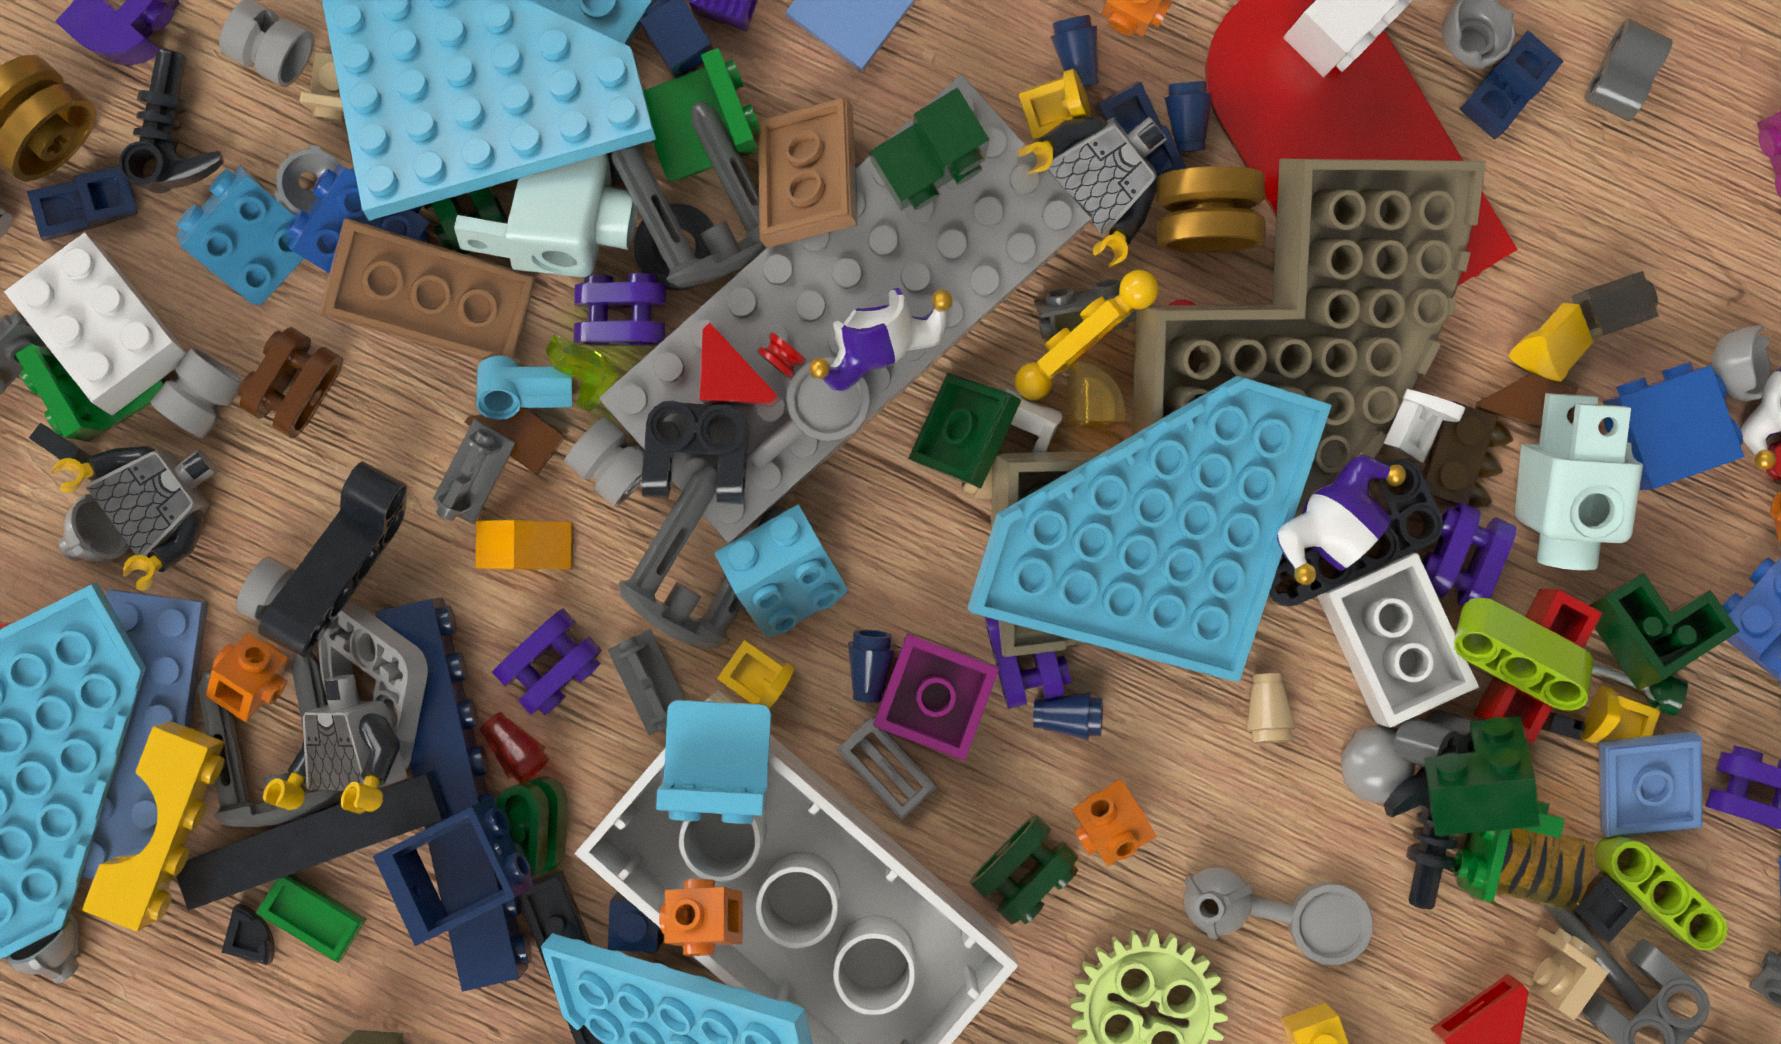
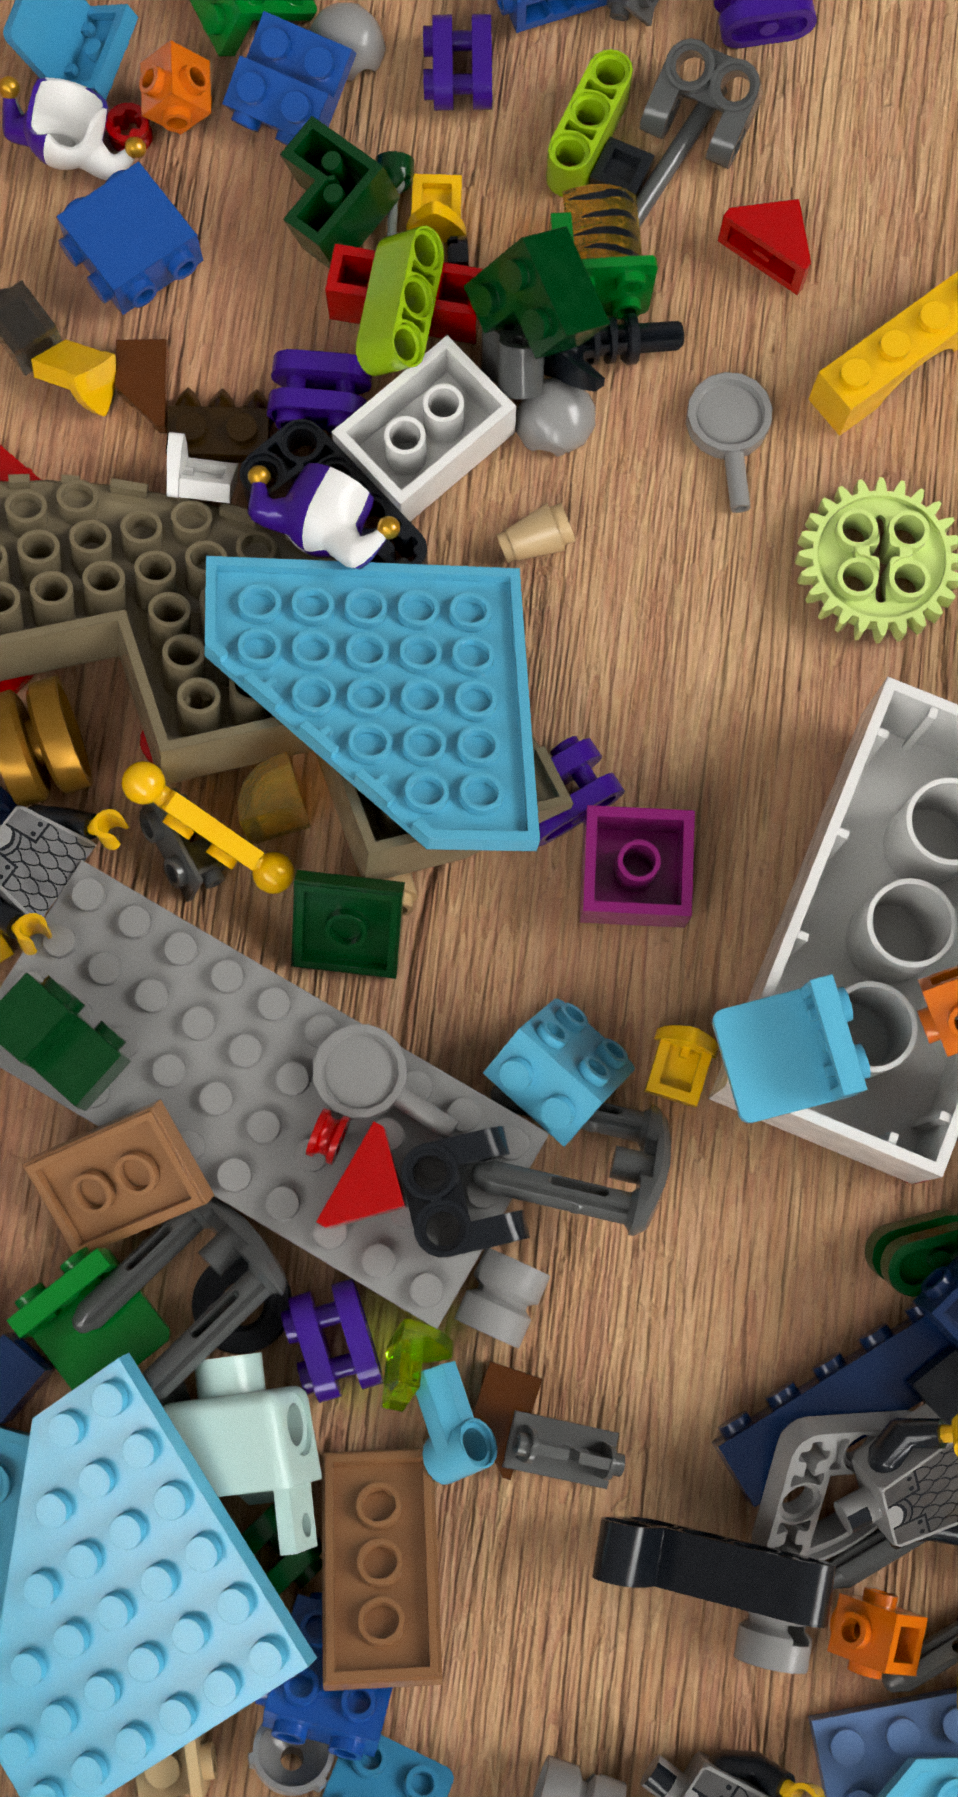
camera: 110 degrees left, 10 degrees down
reddish brown brick [238,327,343,439] -> none
light orange slope [475,520,573,569] -> none
clear red cone [480,712,549,783] -> none
dark purple brick [492,608,602,716] -> none
dark grey hinge [608,629,685,736] -> none
piece [809,288,953,391] -> none
light grey tile [837,716,937,820] -> none
dark blue cone [848,629,896,703] -> none
dark green brick [970,814,1078,925] -> none
white tile [1006,389,1062,452] -> none
dark blue cone [1033,693,1103,741] -> none
orange brick [1072,778,1157,867] -> none
light grey piece [1184,866,1254,940] -> none
light aqua piece [1515,393,1643,570] -> none
tan bracket [1530,927,1609,1021] -> none
medium blue tile [1599,732,1702,837] -> none
light grey hair [1712,325,1770,401] -> none

